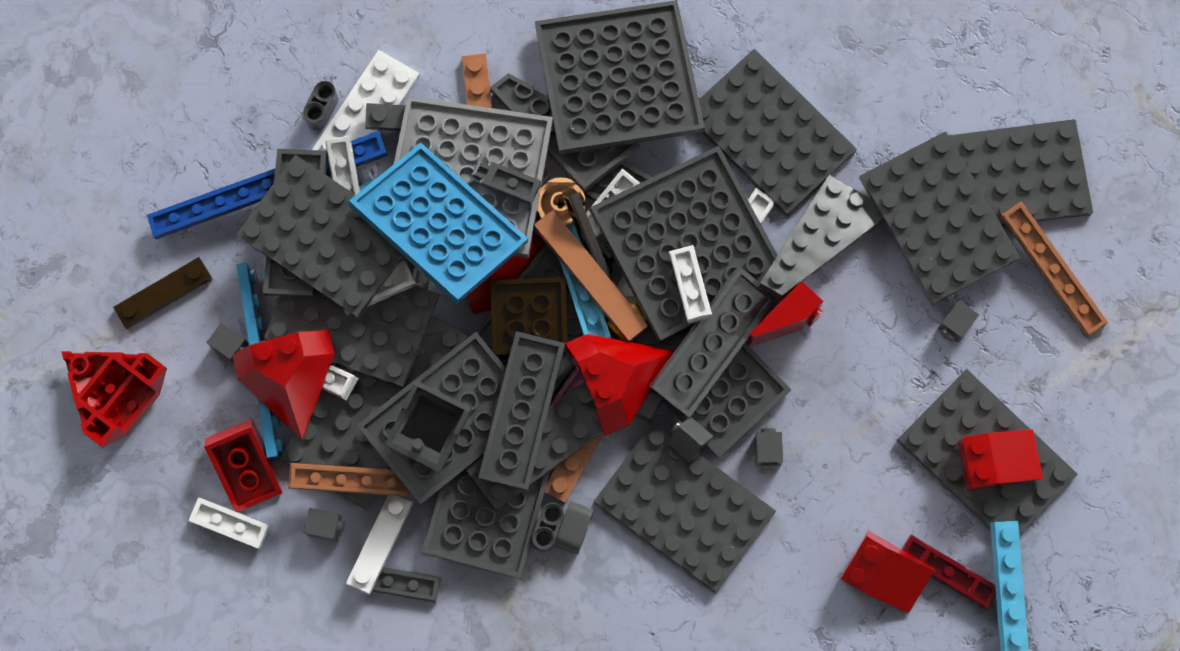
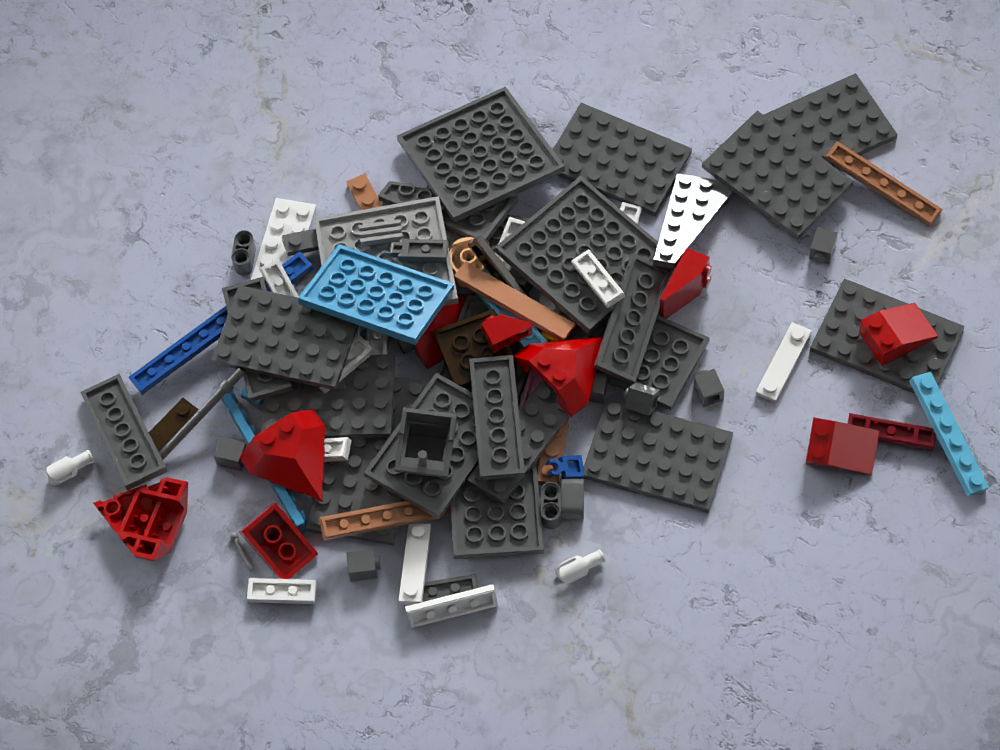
camera: 15 degrees left, 15 degrees down
none -> white arm [47,450,94,485]
none -> dark grey plate [80,374,168,491]
none -> dark grey bar [159,368,245,461]
none -> light grey hinge [230,532,254,572]
none -> light grey tile [358,219,403,246]
none -> white tile [405,584,498,628]
none -> red slope [481,314,532,353]
none -> blue plate [546,455,585,479]
none -> white arm [555,549,606,584]
none -> white plate [756,322,812,403]

